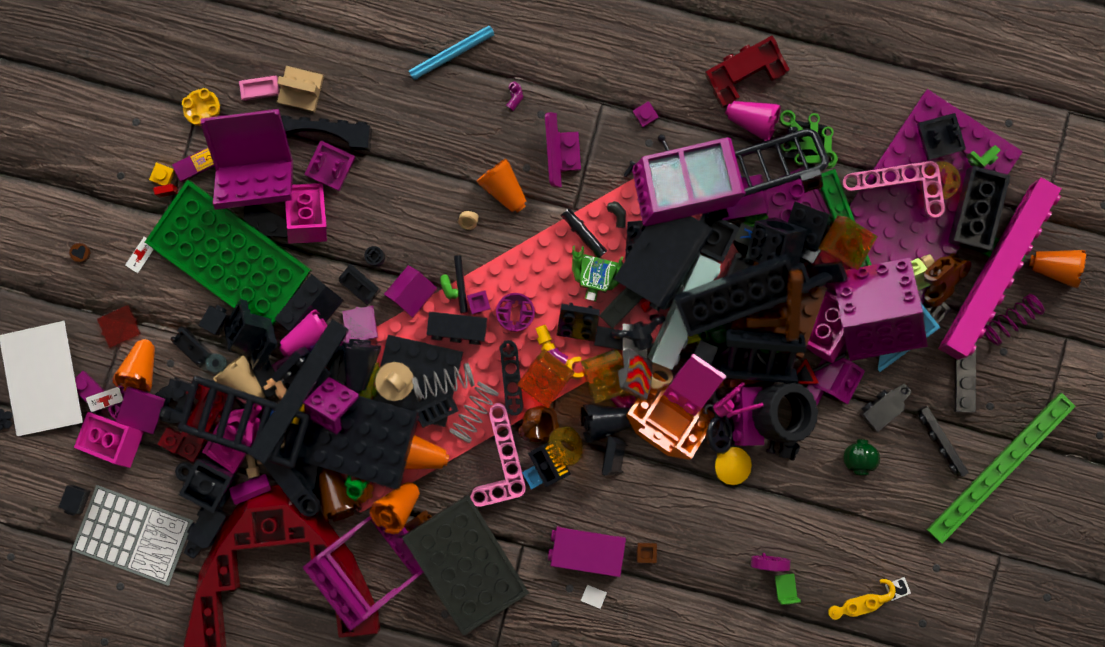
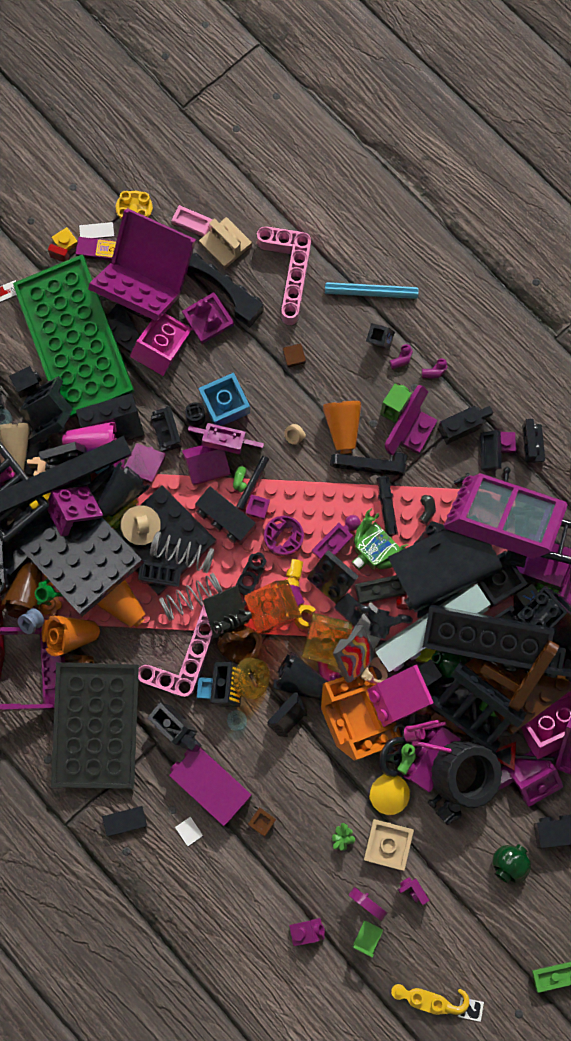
camera: 30 degrees right, 10 degrees down
none -> sand blue wheel [18,608,44,634]
none -> white sticker [79,222,114,238]
none -> black tile [102,806,147,837]
none -> black hinge [148,702,202,752]
none -> magenta plate [188,423,264,454]
none -> dark azure brick [198,373,250,426]
none -> pearl dark grey hinge [203,585,252,638]
none -> clear light blue tile [227,710,247,731]
none -> bright pink beam [257,227,311,325]
none -> reddish brown tile [283,343,306,368]
none -> magenta bracket [289,918,325,946]
none -> magenta plate [312,515,361,559]
none -> black beam [330,452,407,476]
none -> bright green plant [332,823,355,851]
none -> tan plate [363,819,414,871]
none -> black brick [366,323,395,350]
none -> bright green brick [380,384,412,423]
none -> bright green arm [397,744,416,775]
none -> magenta bracket [397,877,430,905]
none -> magenta arm [422,358,448,378]
none -> black hinge [438,405,494,445]
none -> black tile [480,430,502,472]
none -> black bracket [522,419,545,463]

